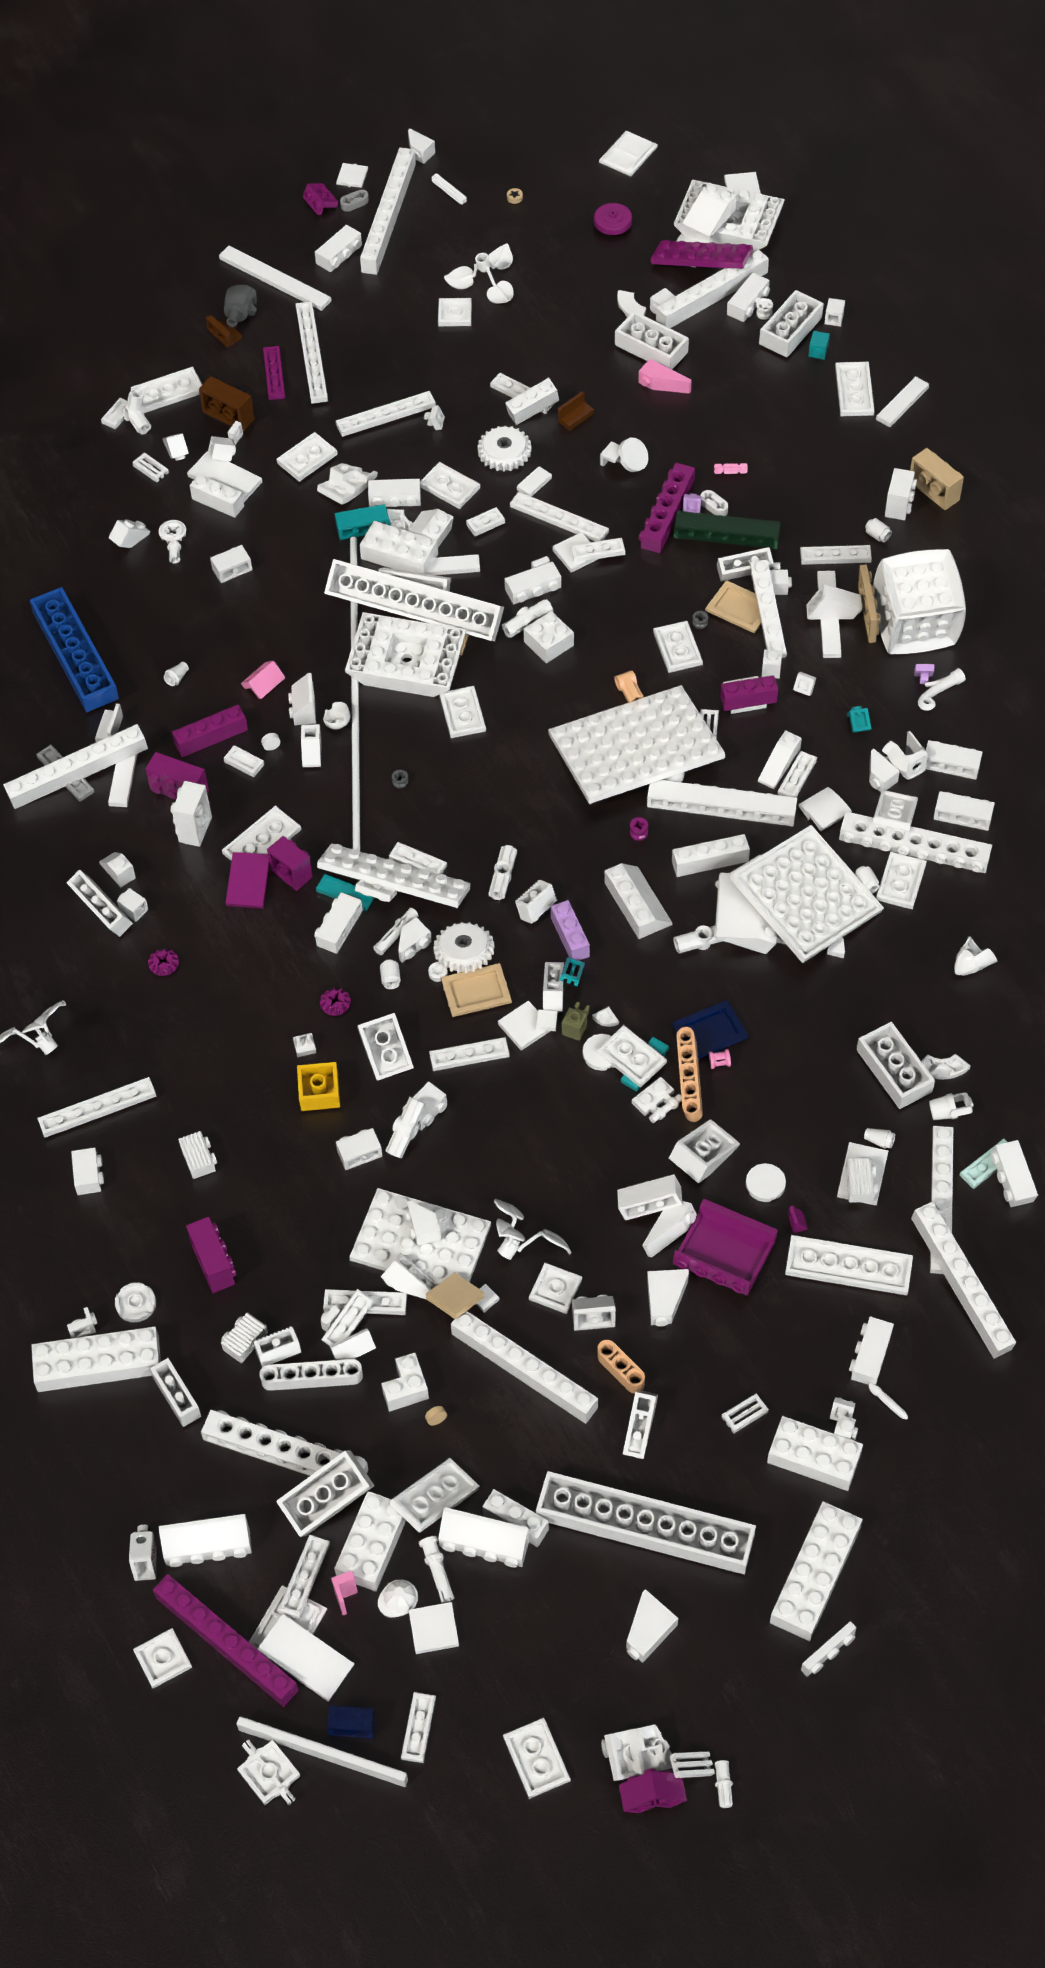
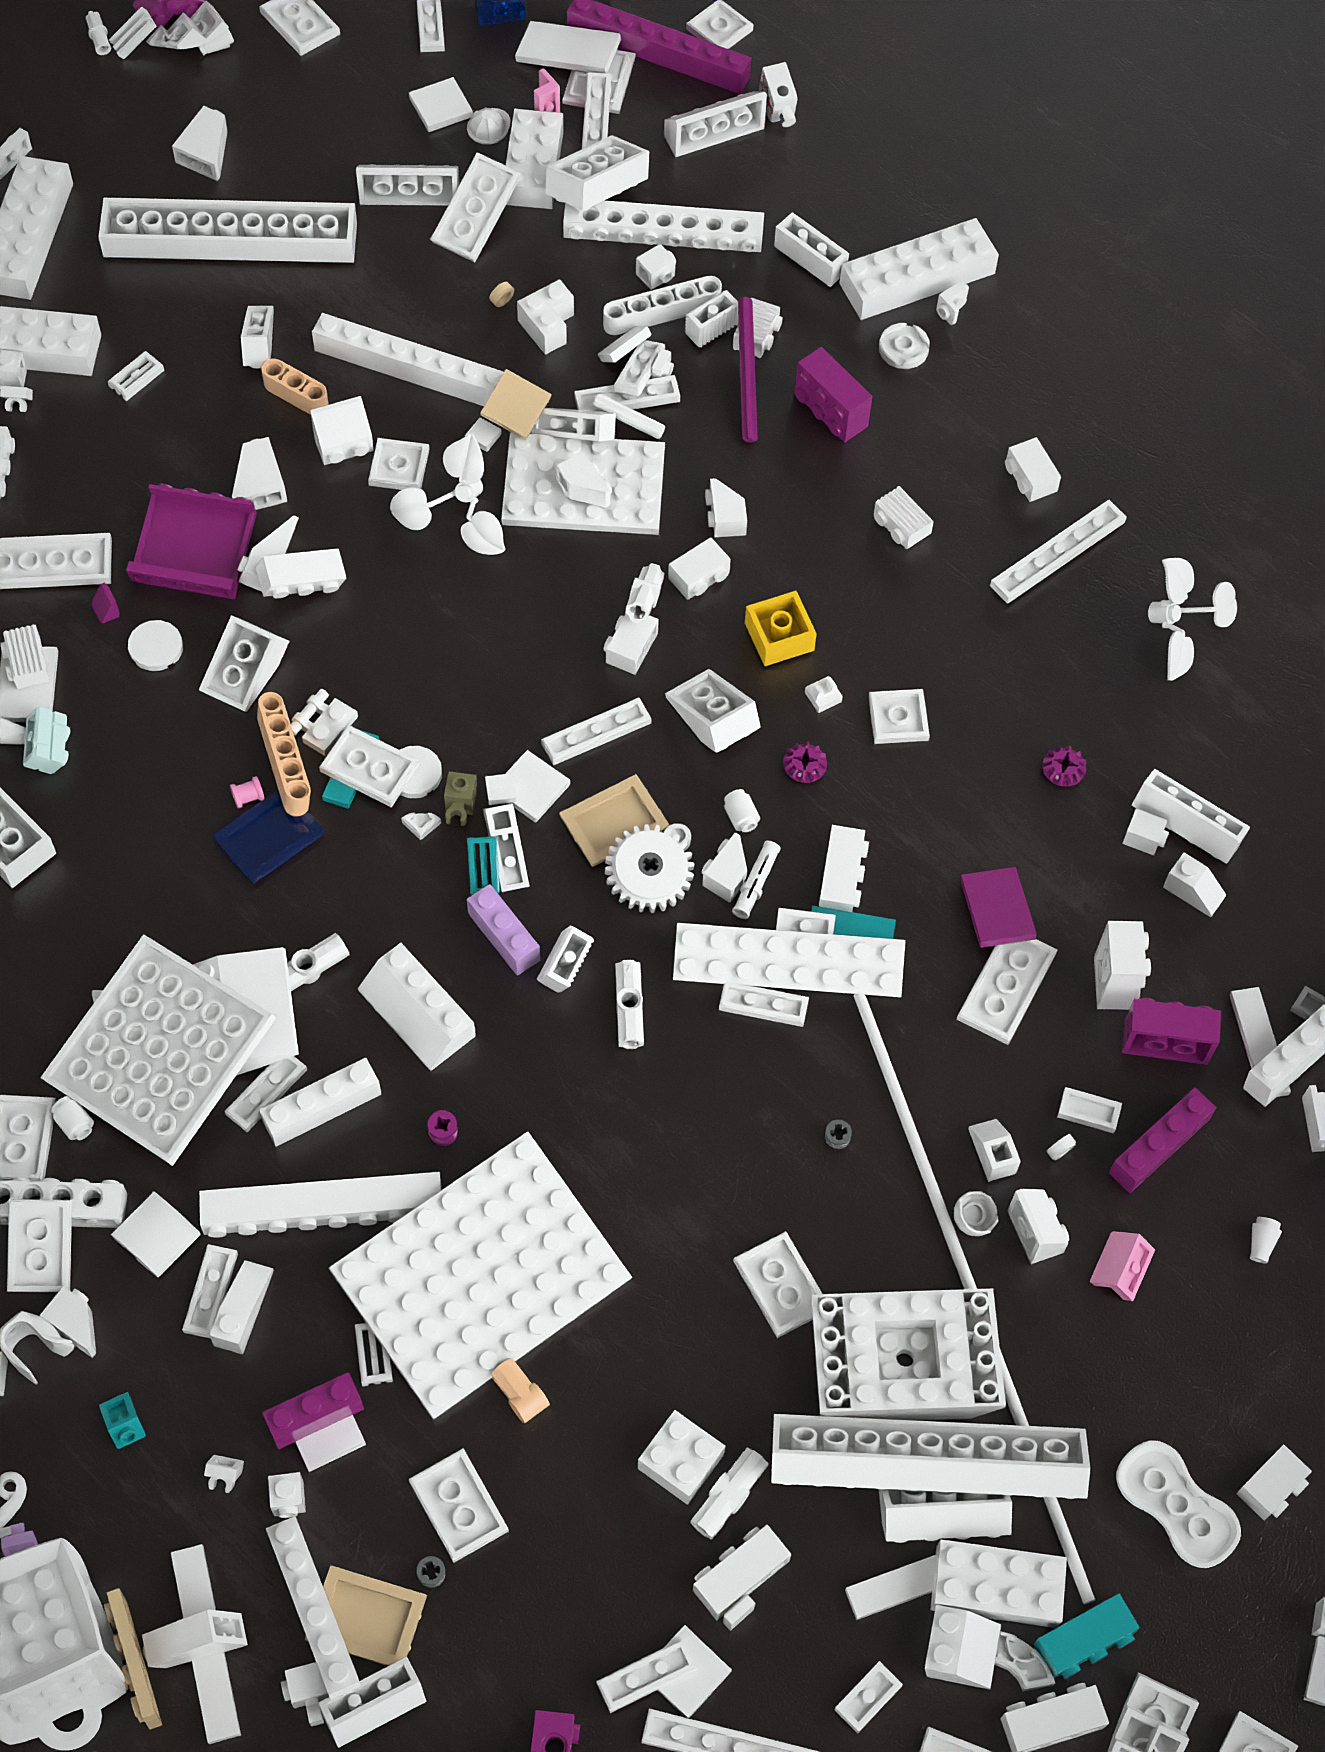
camera: 160 degrees right, 5 degrees up
magenta brick [267,836,312,891] -> none
white pin [419,1536,454,1603] -> none
white brick [482,1489,549,1547] -> none
none -> light aqua brick [23,707,70,774]
none -> white axle [592,394,665,439]
none -> white brick [636,244,676,290]
none -> white slope [705,478,747,537]
none -> magenta axle [738,297,758,443]
none -> white tile [868,689,929,744]
none -> white plate [1116,1441,1241,1568]

